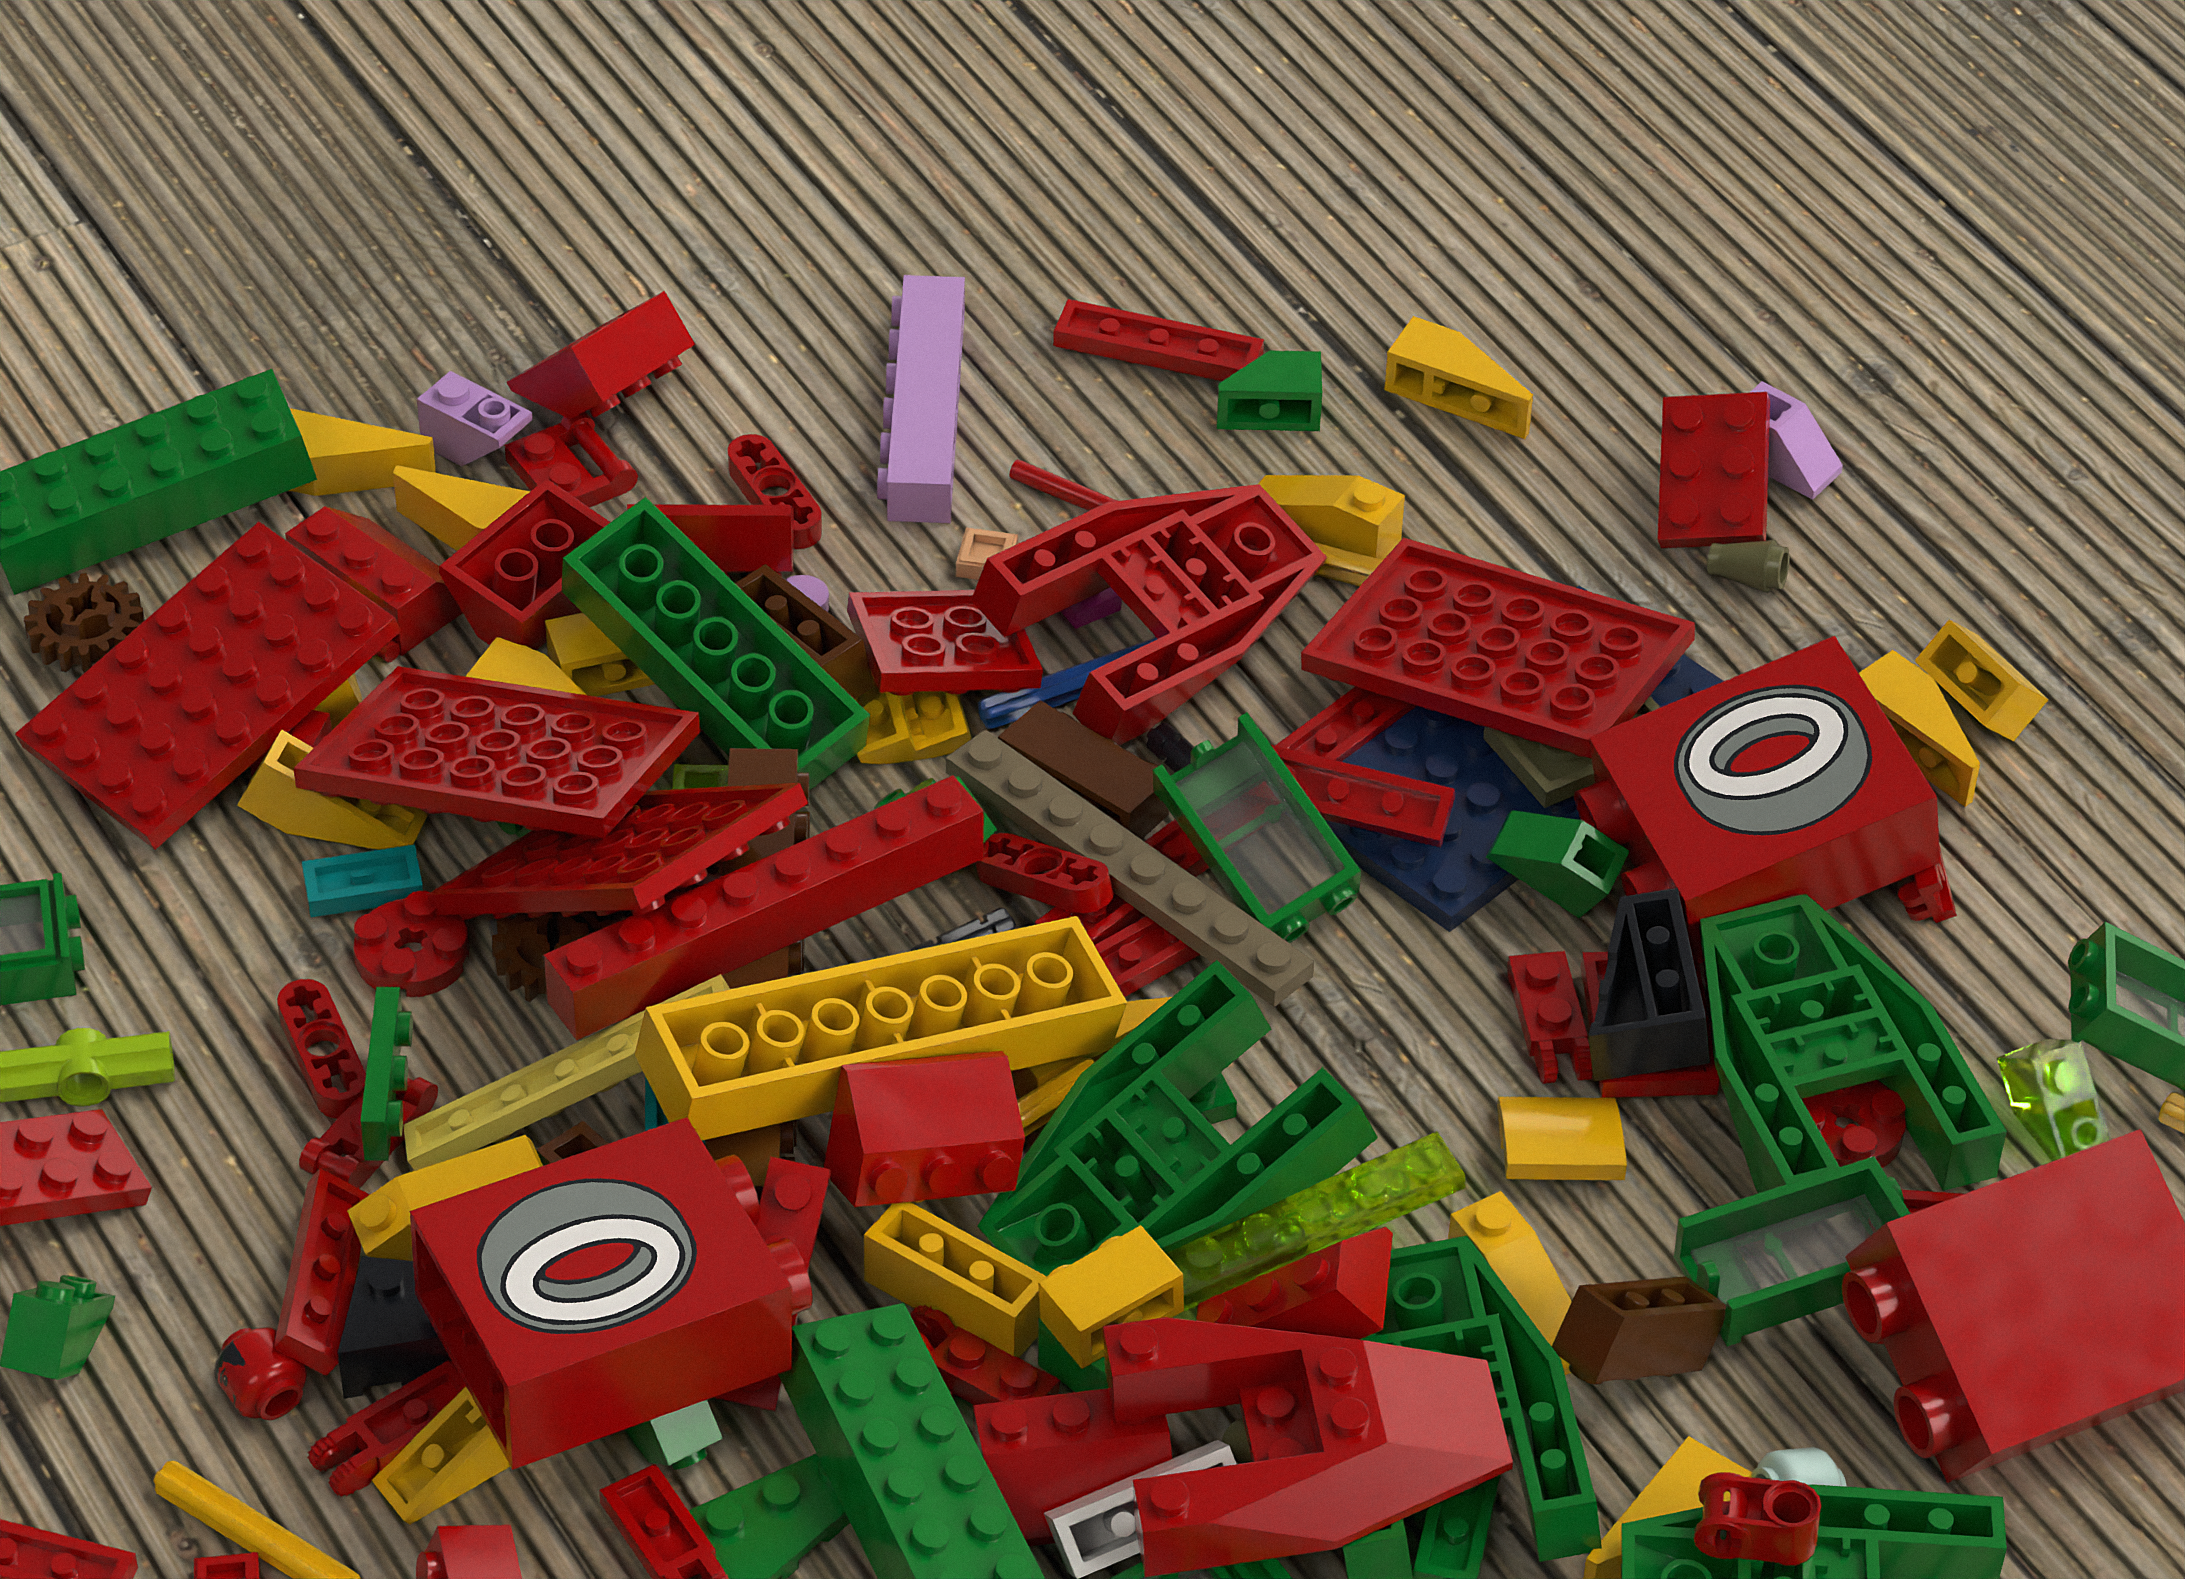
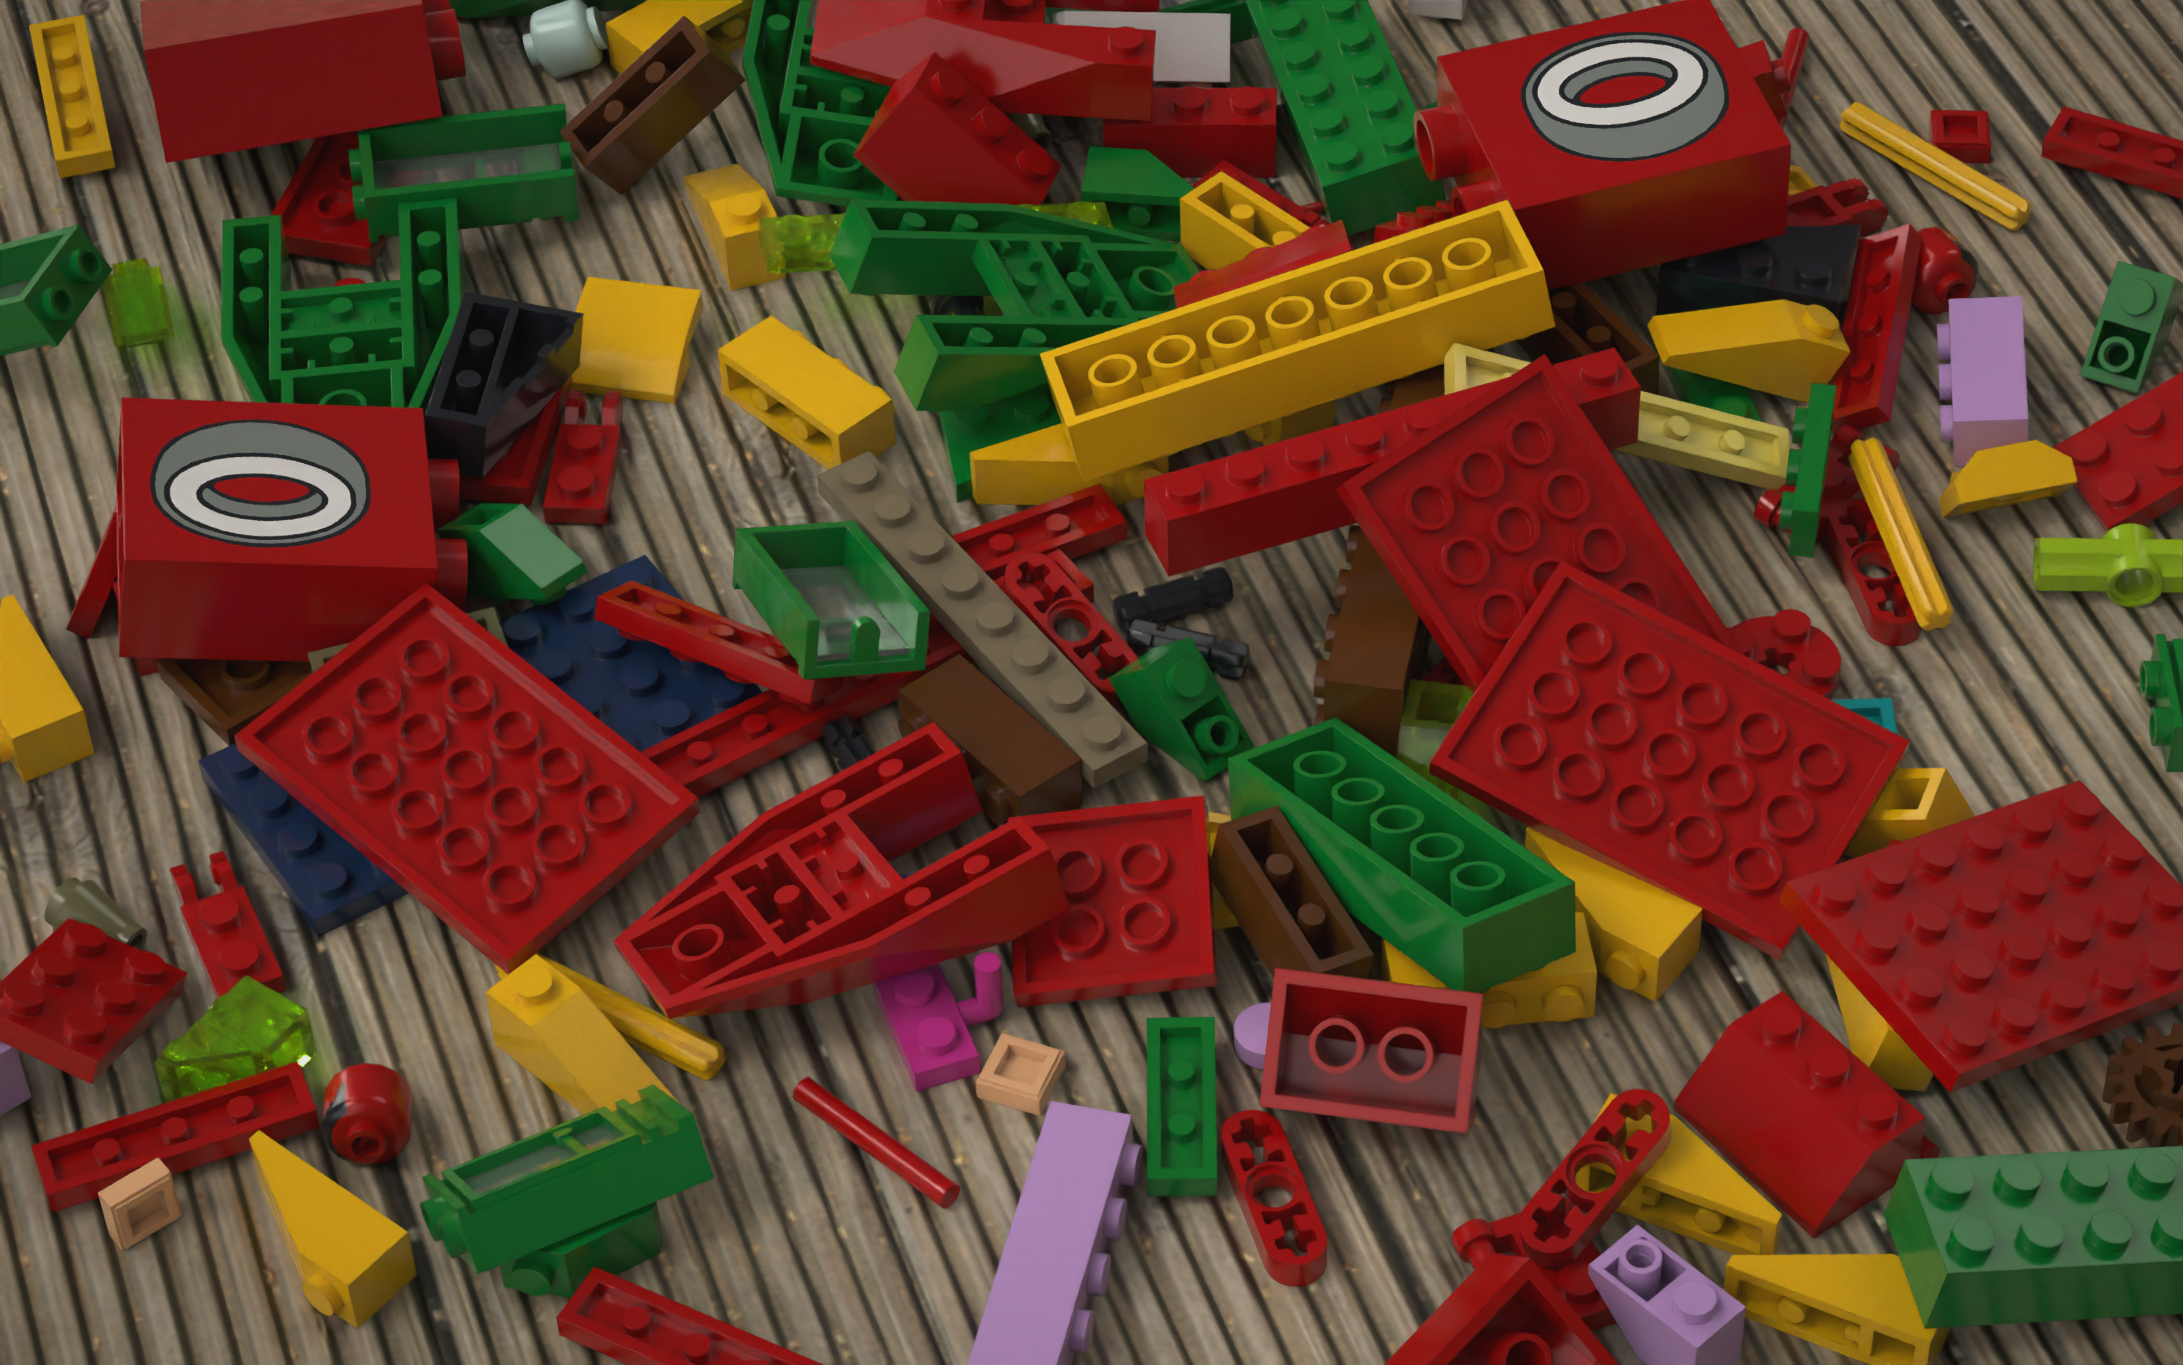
camera: 165 degrees left, 0 degrees up
red slope [439,478,611,651] -> none
yellow brick [1038,1225,1184,1369] -> none
none -> red plate [31,1061,320,1213]
none -> light nougat tile [98,1158,182,1251]
none -> clear neon green slope [154,975,317,1103]
none -> red hinge [170,851,286,1013]
none -> red head [321,1063,413,1166]
none -> green door [420,1084,714,1274]
none -> yellow brick [718,315,896,470]
none -> black axle [1126,618,1250,679]
none -> green plate [1147,1017,1218,1197]
none -> red beam [1519,1089,1672,1267]
none -> yellow axle [1849,437,1954,631]
none -> lavender brick [1937,296,2028,466]
none -> yellow slope [1938,440,2078,518]

